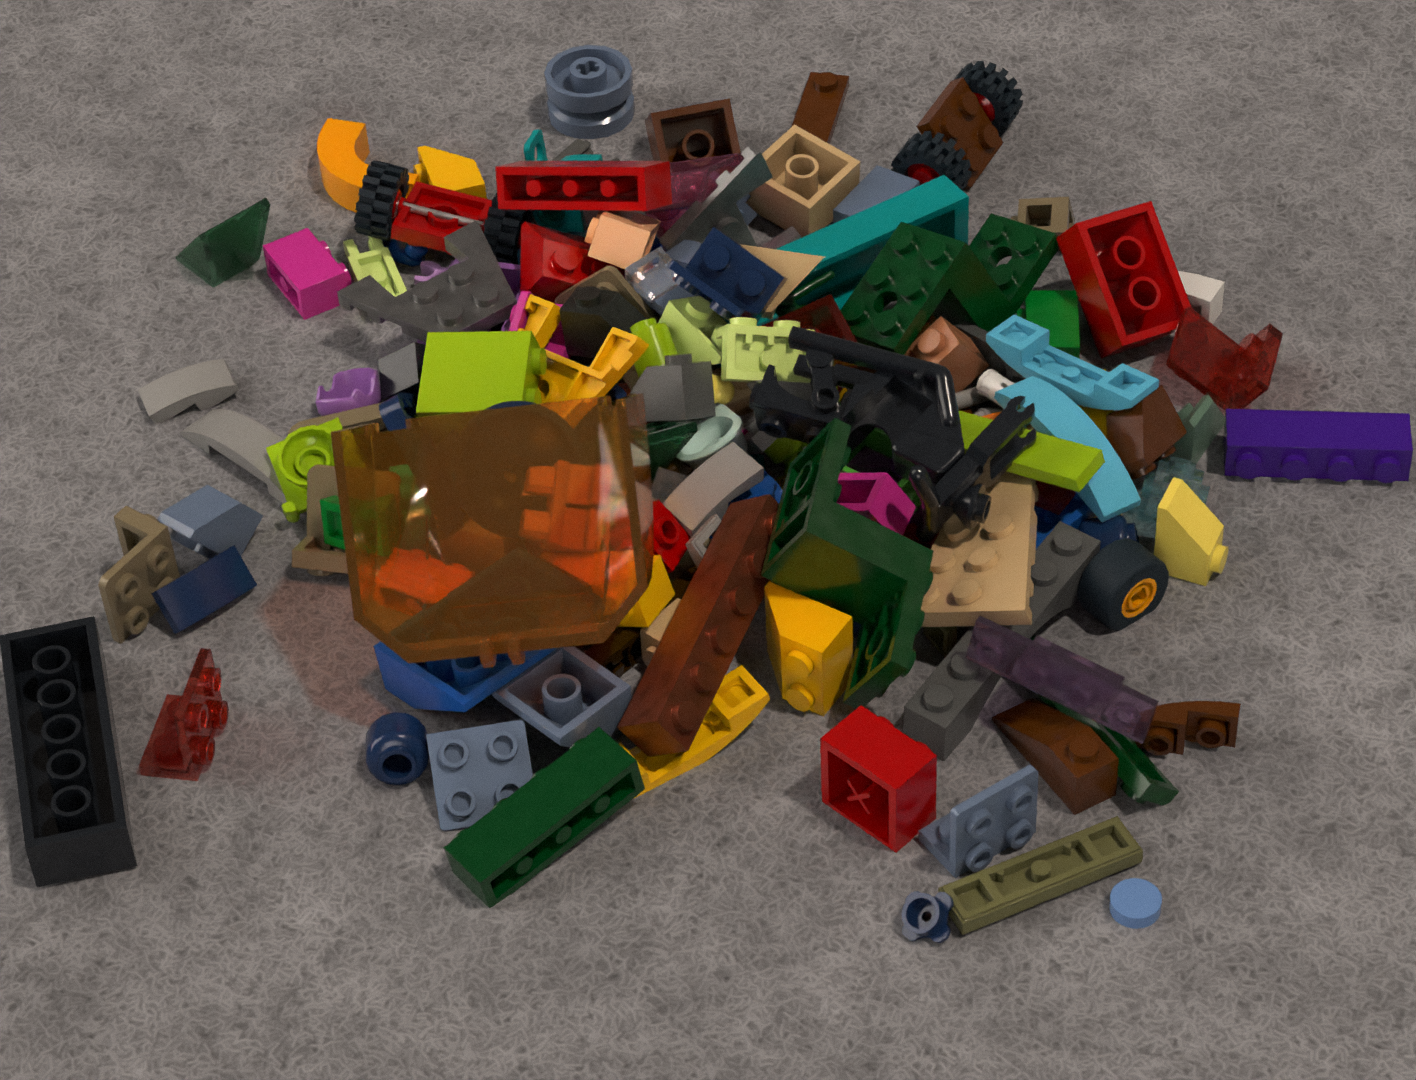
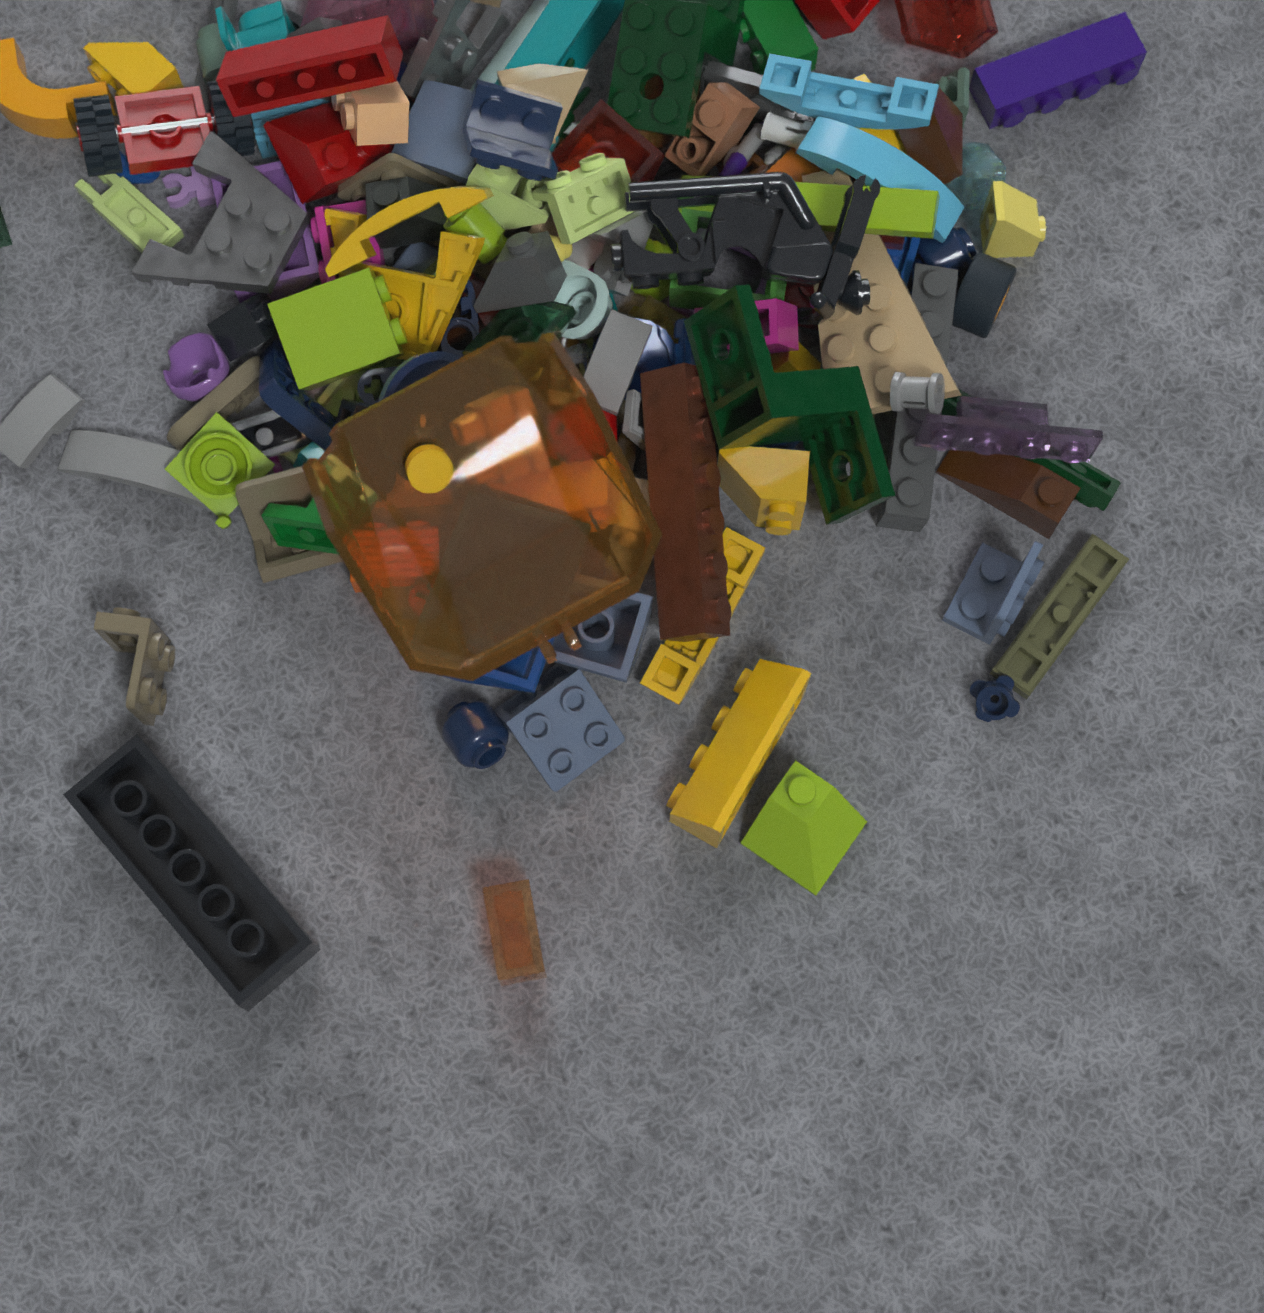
camera: 30 degrees left, 30 degrees up
clear red bracket [139,648,229,781] -> none
dark blue slope [151,545,257,634] -> none
sand blue slope [157,485,264,559] -> none
dark pink brick [263,228,352,320] -> none
dark green brick [443,727,645,908] -> none
clear slope [625,246,679,303] -> none
red brick [820,705,937,853] -> none
medium blue tile [1109,878,1162,929] -> none
reddish brown slope [1134,701,1241,755] -> none
none -> yellow slope [325,186,494,277]
none -> yellow tile [405,444,453,494]
none -> clear orange brick [483,879,547,986]
none -> yellow slope [666,659,811,848]
none -> lime slope [740,760,867,896]
none -> light grey bush [890,372,945,414]

